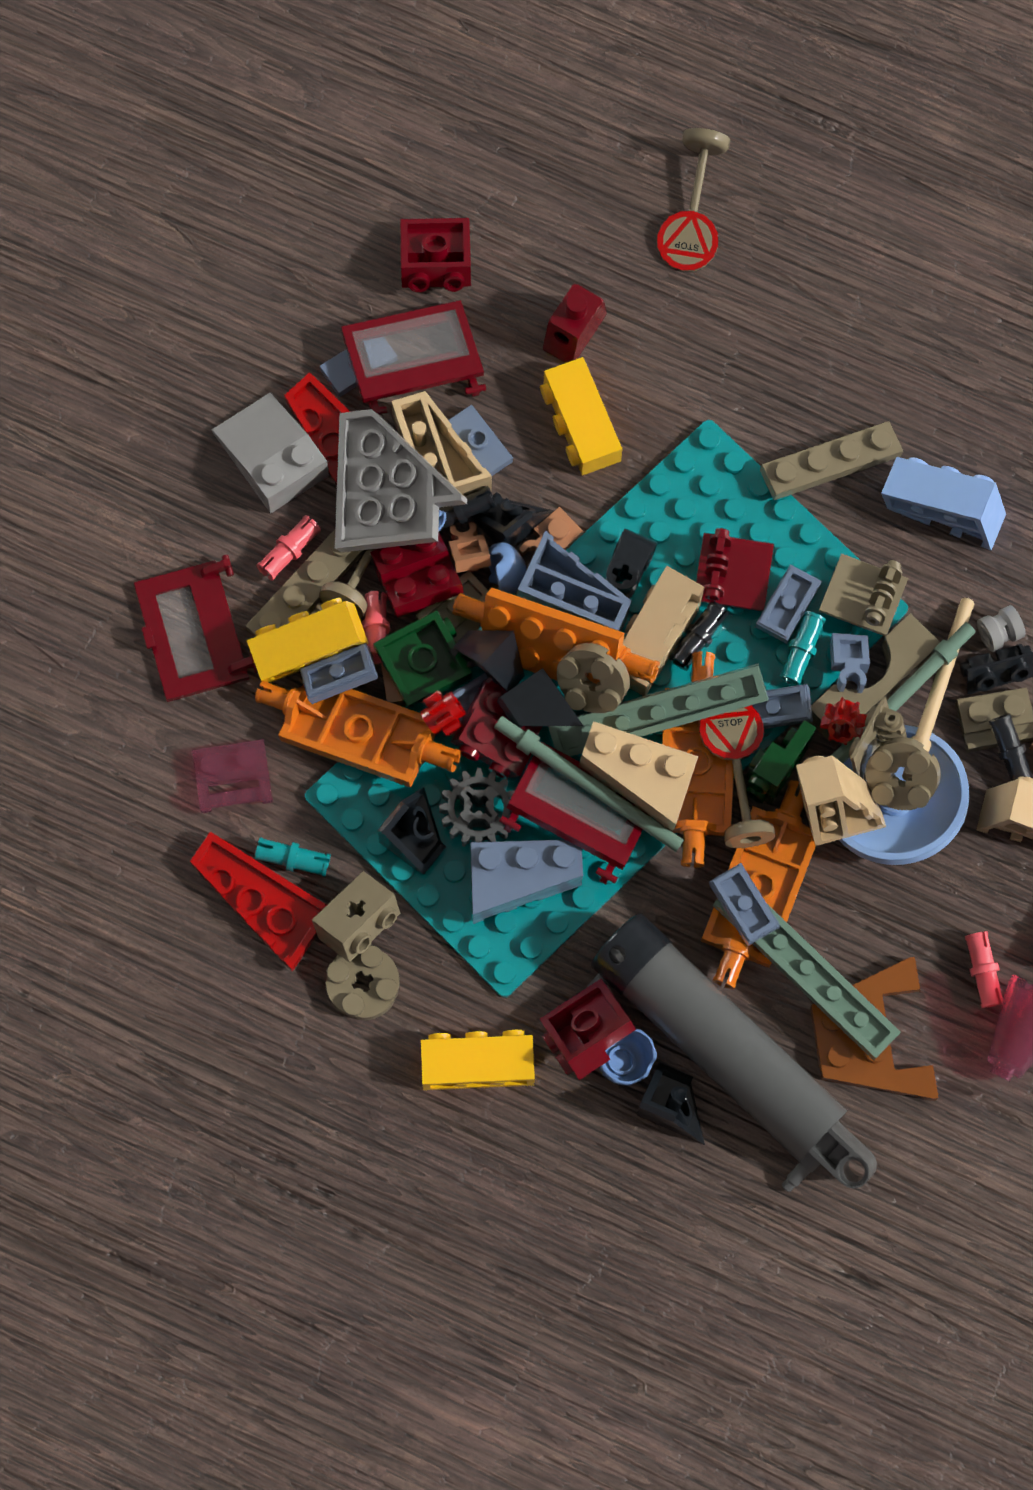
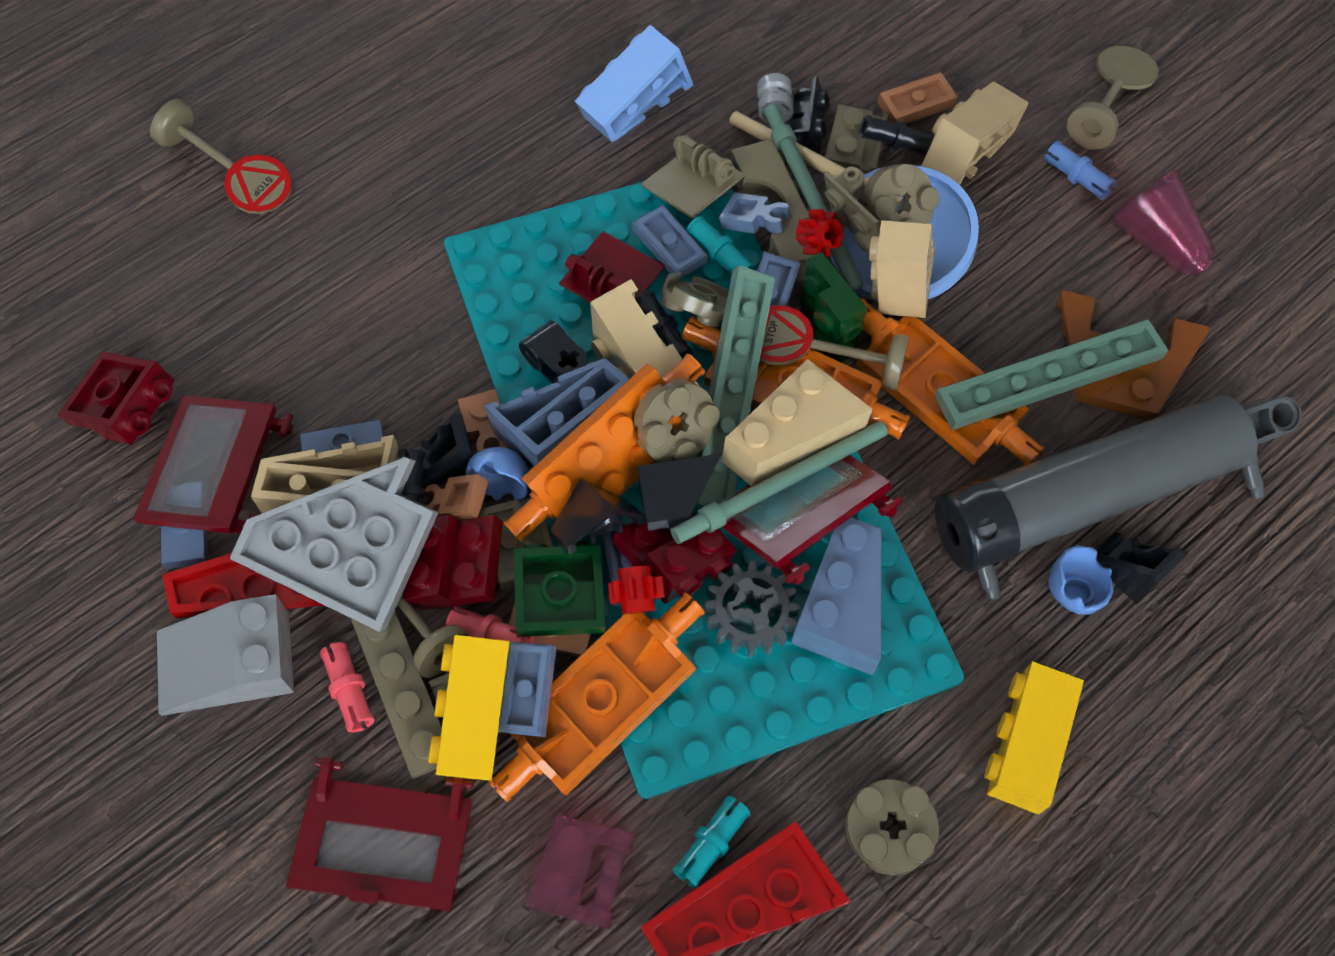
camera: 65 degrees left, 10 degrees down
dark tan brick [312,871,401,963] -> none
black slope [378,787,446,875] -> none
yellow brick [540,357,622,476] -> none
dark red plate [540,979,636,1080] -> none
dark red torso [543,283,607,363] -> none
sand blue plate [709,863,780,946] -> none
dark tan plate [760,421,903,500] -> none
coral pin [965,931,1005,1008] -> none
none -> dark tan plate [661,273,729,327]

